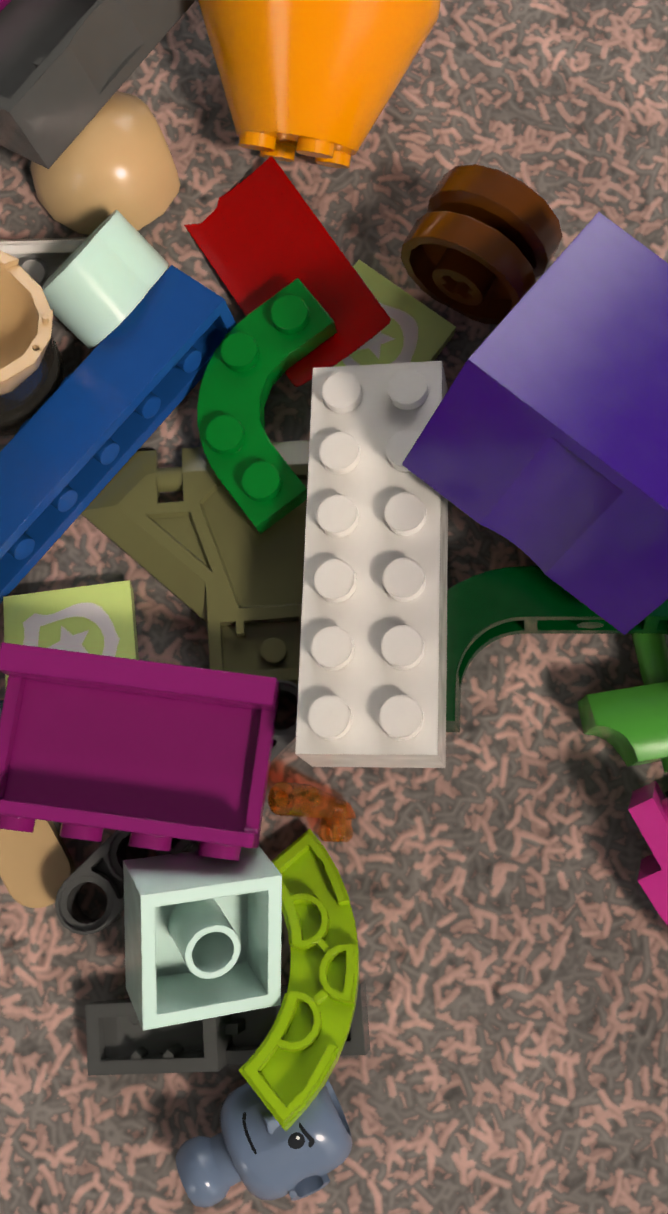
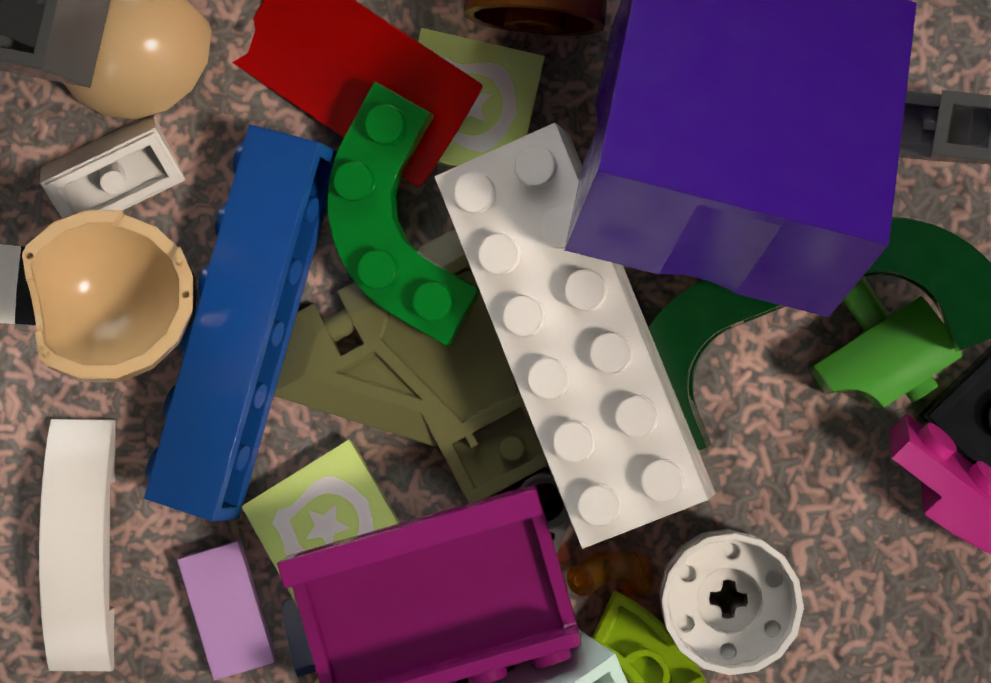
camera: 15 degrees left, 10 degrees up
light aqua piece [41,210,169,349] -> none
none -> white wheel [659,529,804,675]

